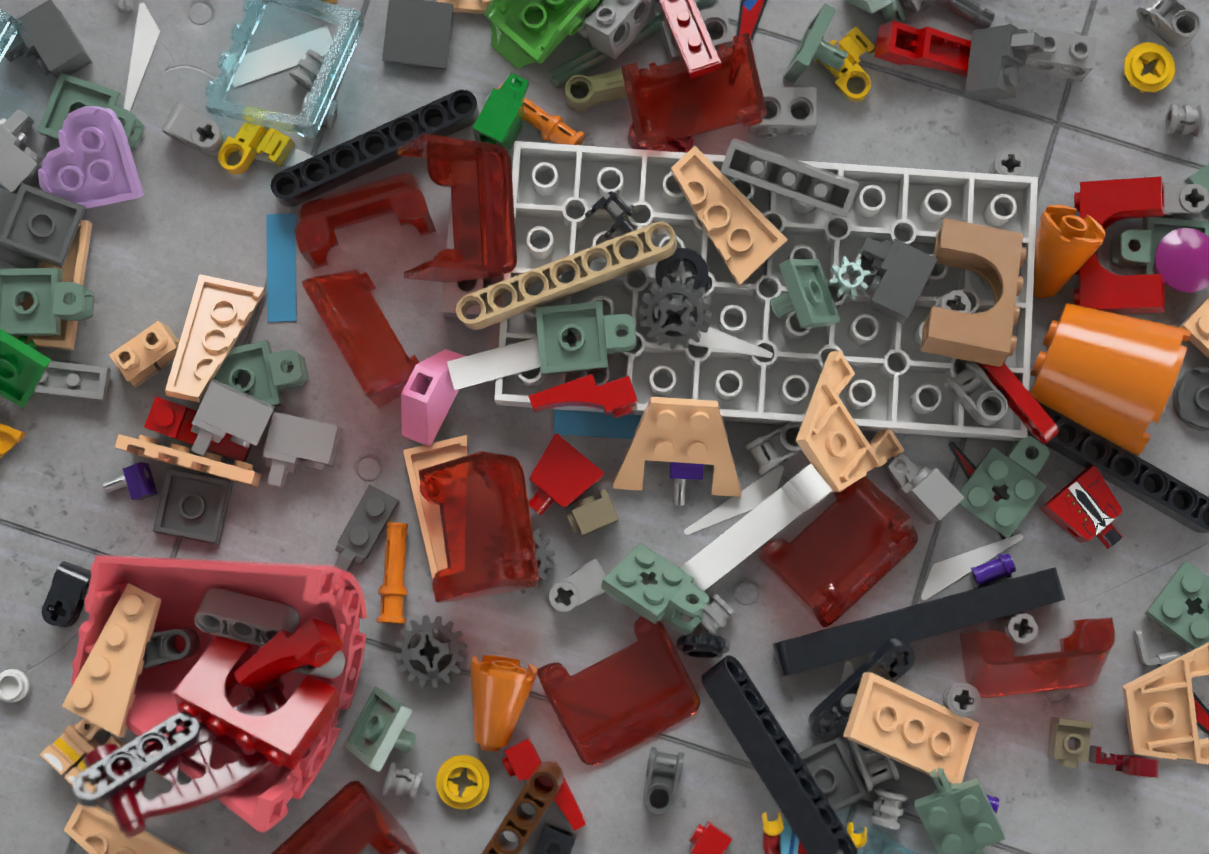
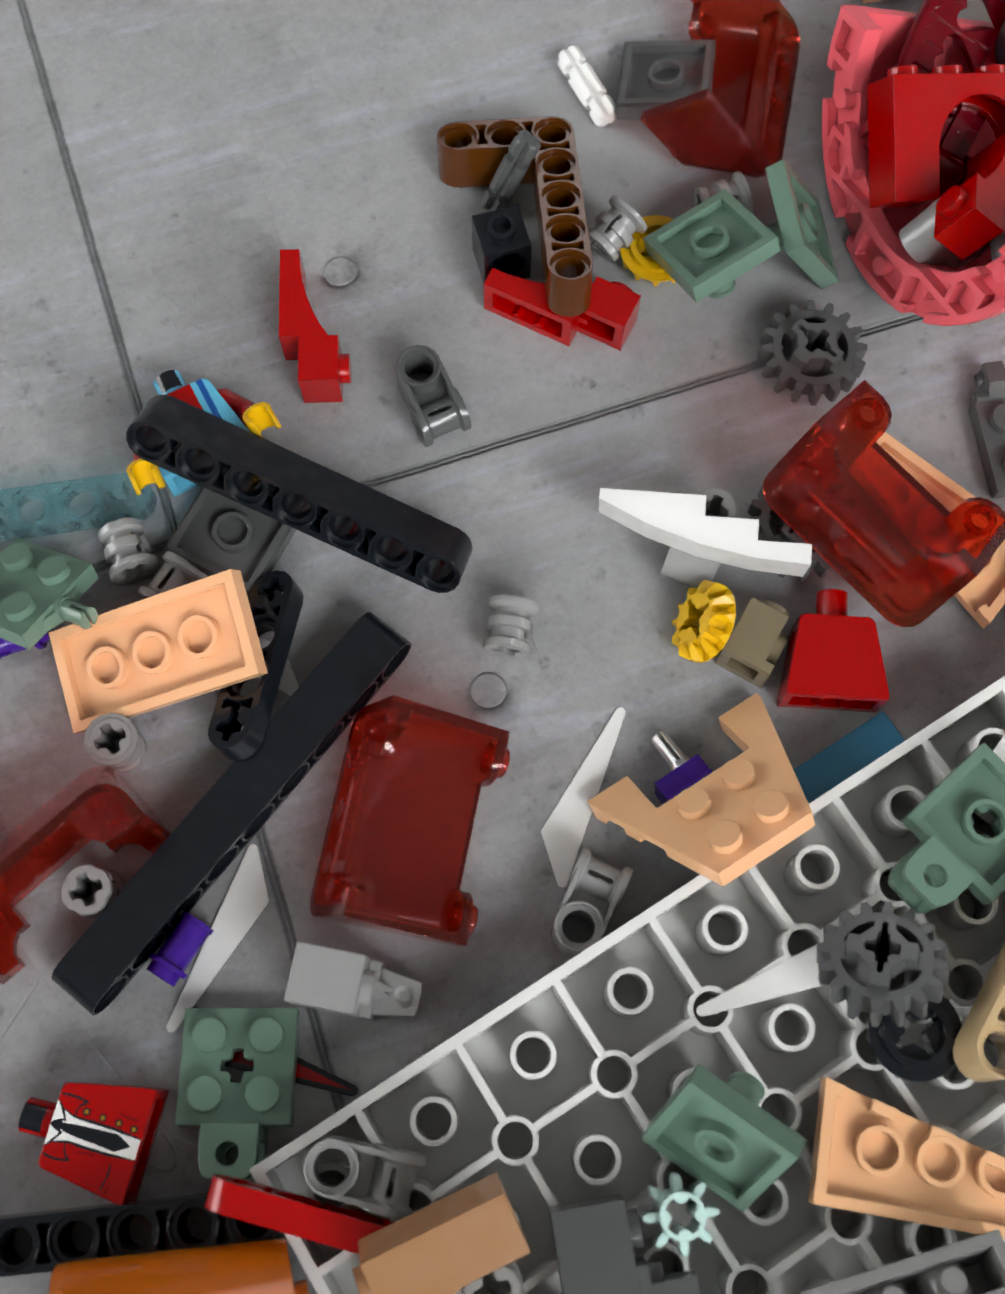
camera: 145 degrees right, 10 degrees down
orange pin [376,522,408,624] -> none
orange cone [470,655,538,752] -> none
red slope [528,374,638,418] -> none
clear red windscreen [537,615,700,765] -> none
sand green plate [601,543,709,634] -> none
black gear [676,633,730,658] -> none
white beam [680,463,832,591] -> none
light nougat wing [796,350,904,492] -> none
none -> light grey bush [588,196,647,263]
none -> white slope [599,488,812,577]
none -> sand green tile [643,189,780,303]
none -> yellow gear [671,580,736,663]

